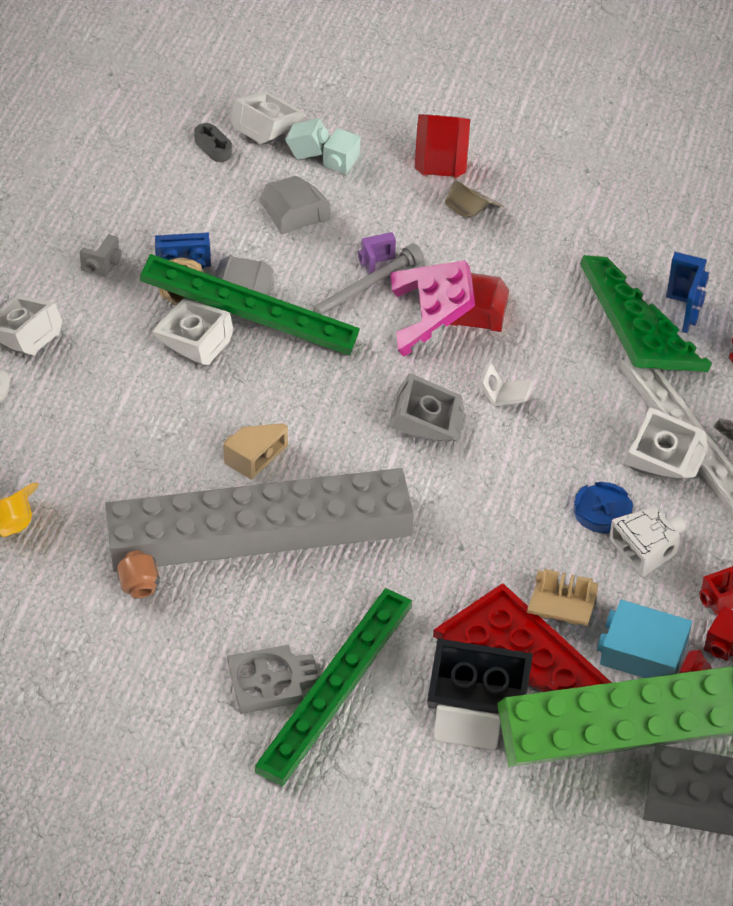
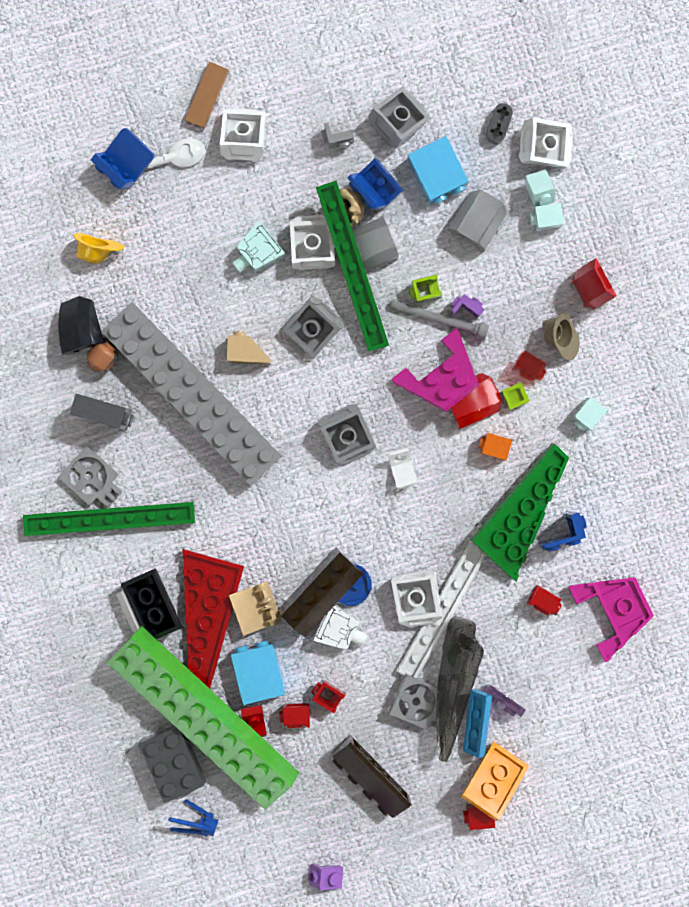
camera: 60 degrees right, 40 degrees up
none -> black slope [58,296,104,355]
none -> dark grey brick [70,393,134,430]
none -> light aqua torso [232,221,286,272]
none -> dark brown slope [279,547,364,637]
none -> light grey slope [282,296,344,360]
none -> light grey slope [368,86,431,148]
none -> medium azure brick [407,136,469,204]
none -> lime window [408,274,442,303]
none -> orange brick [478,433,512,461]
none -> lime plate [501,382,530,410]
none -> clear red window [512,350,547,381]
none -> light aqua brick [572,397,608,431]

